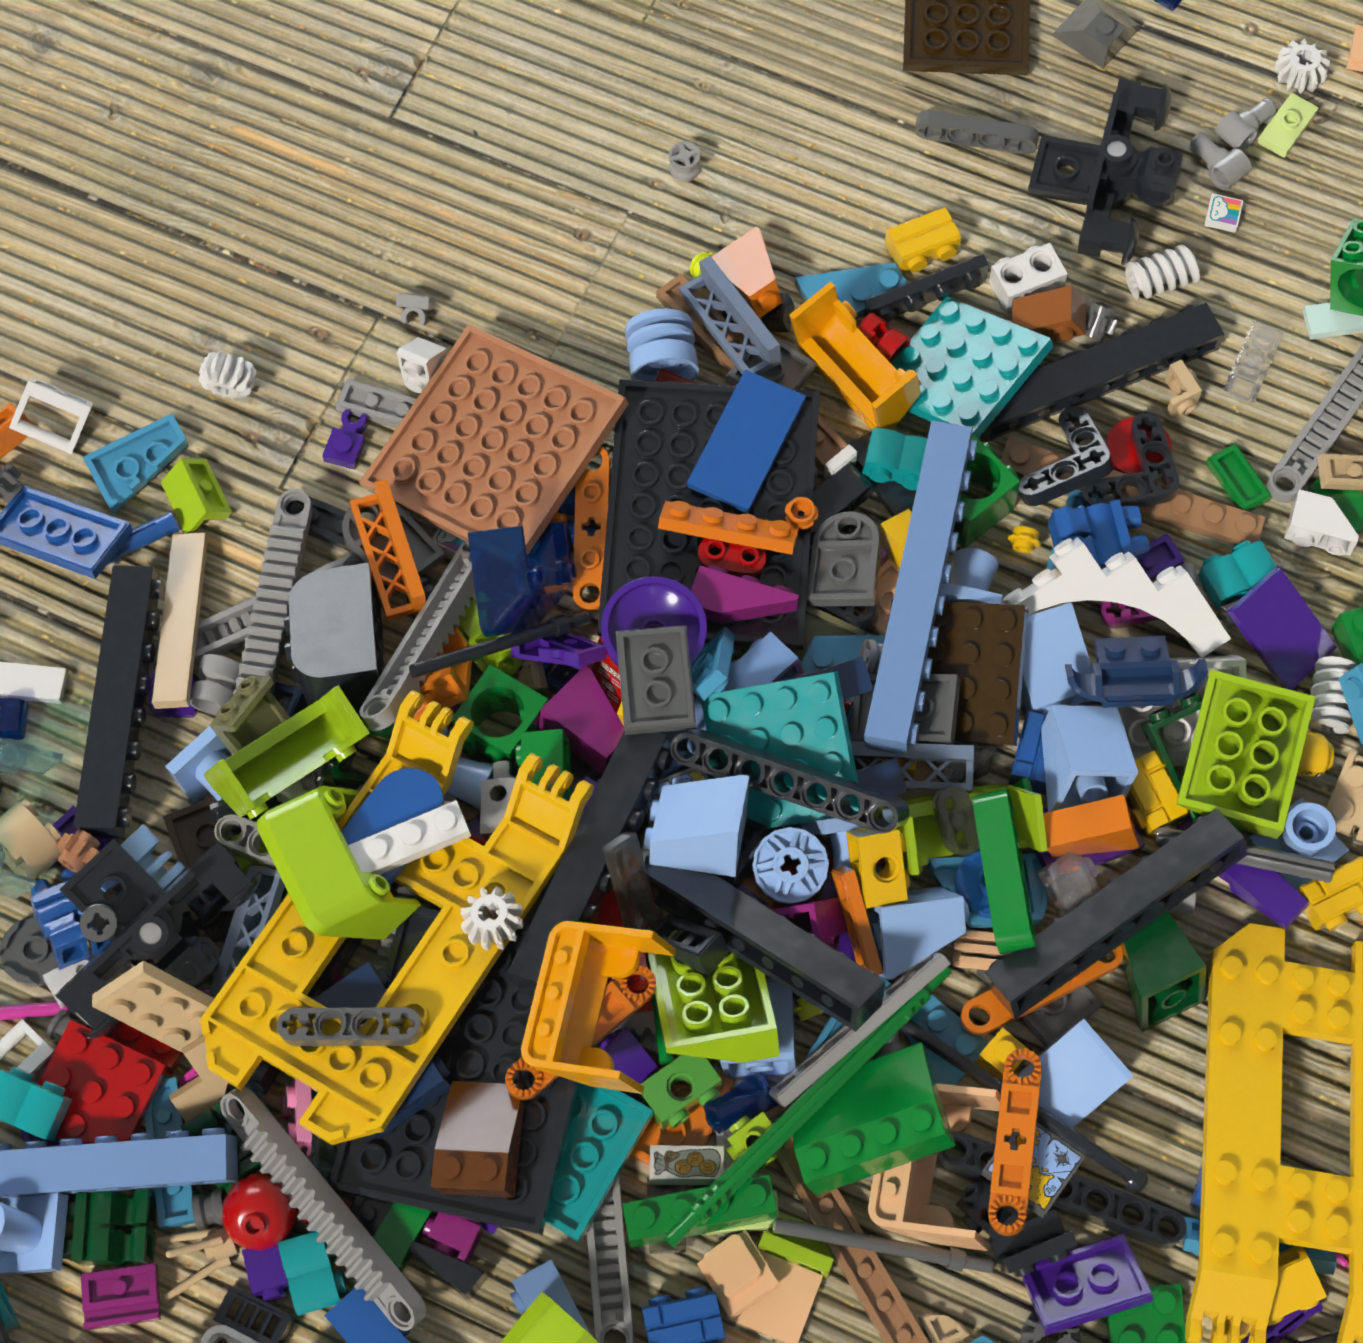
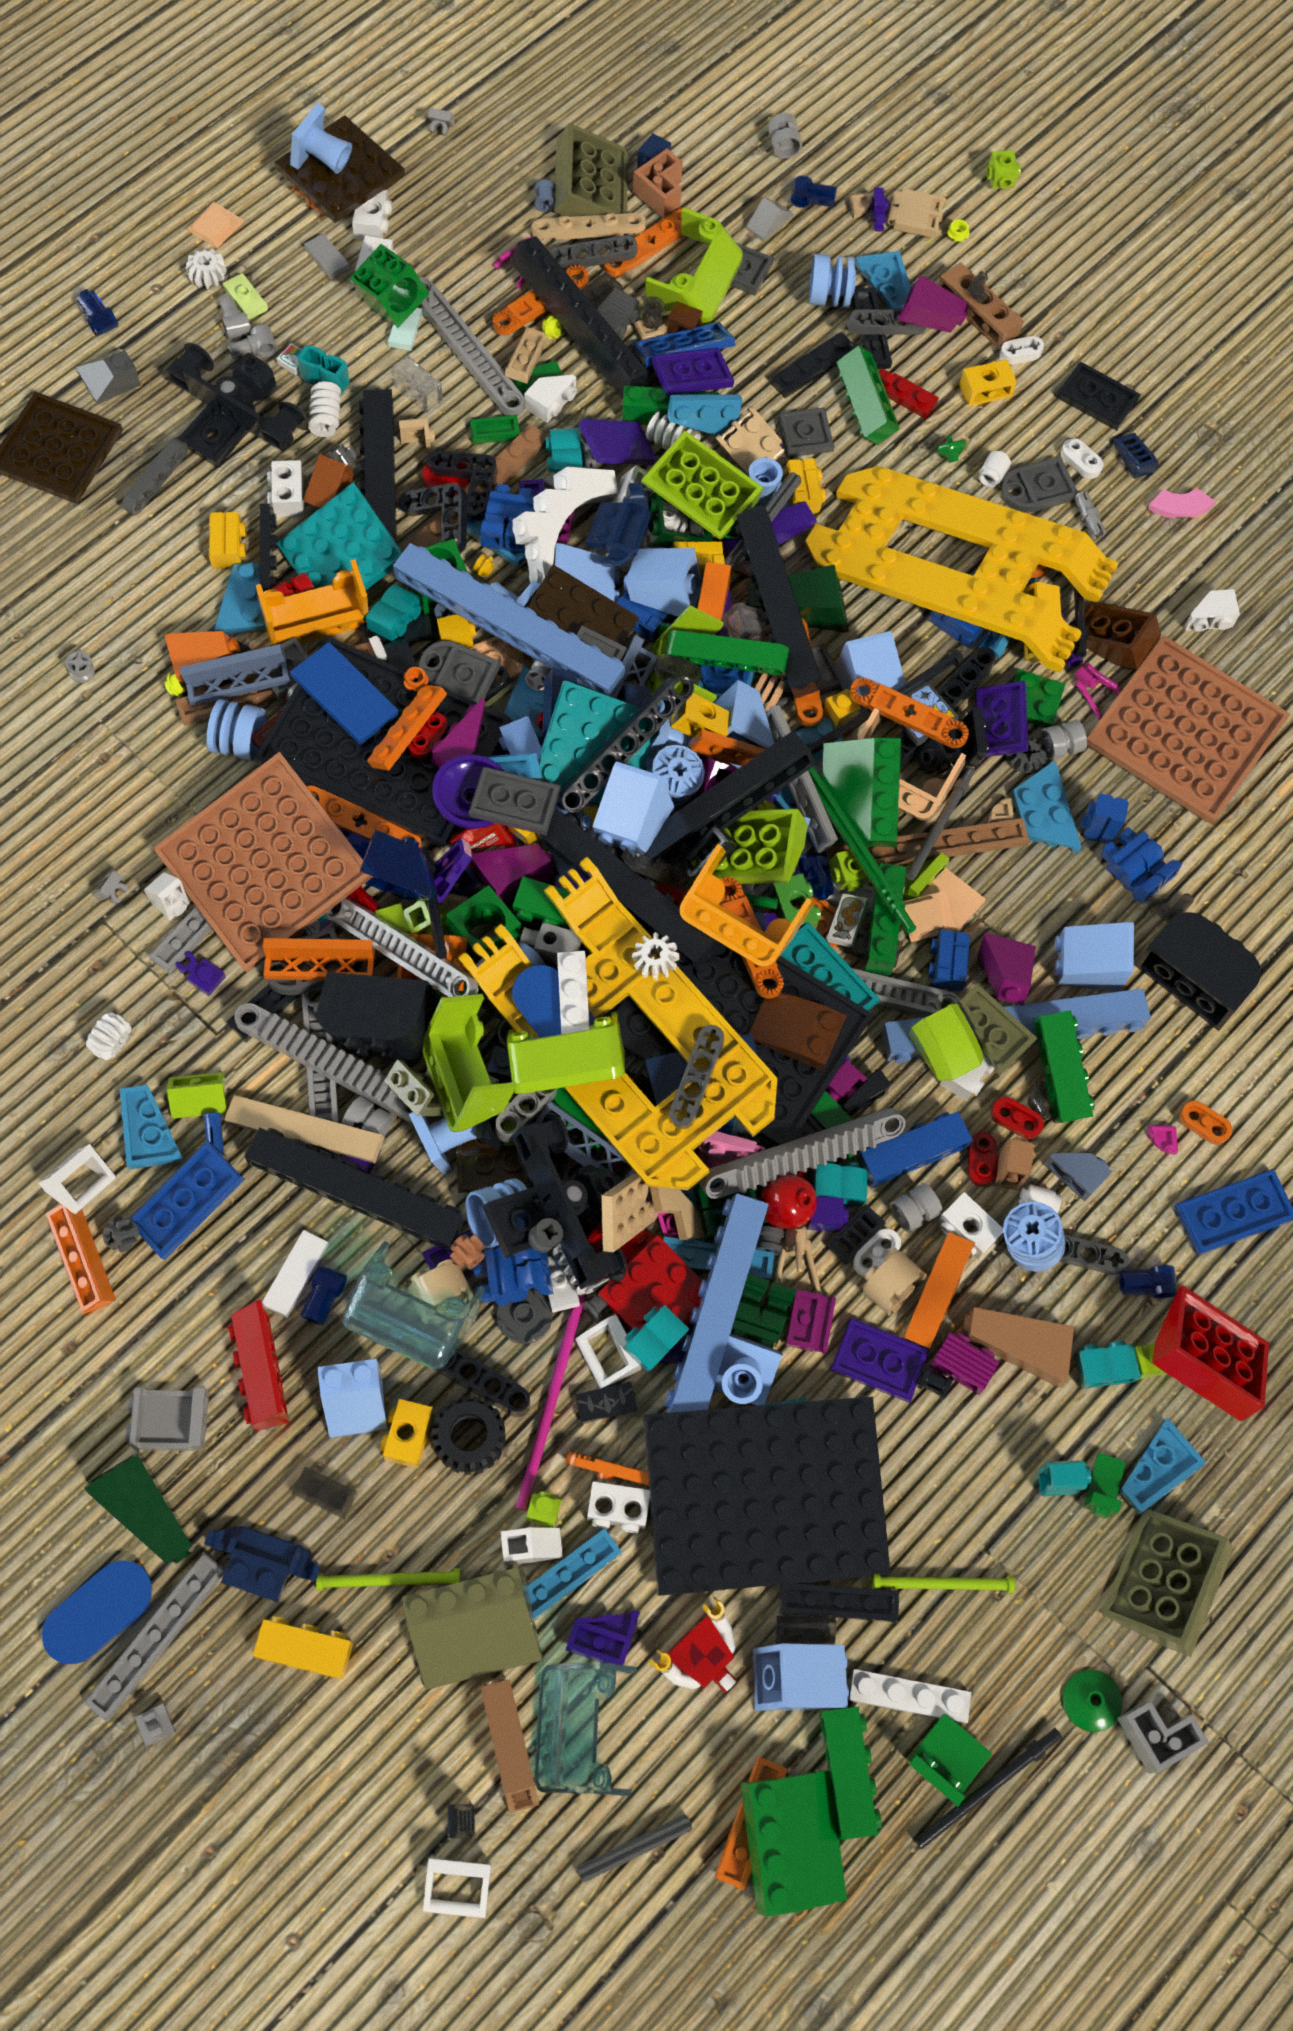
camera: 80 degrees left, 0 degrees up
none -> teal brick [297,345,350,395]

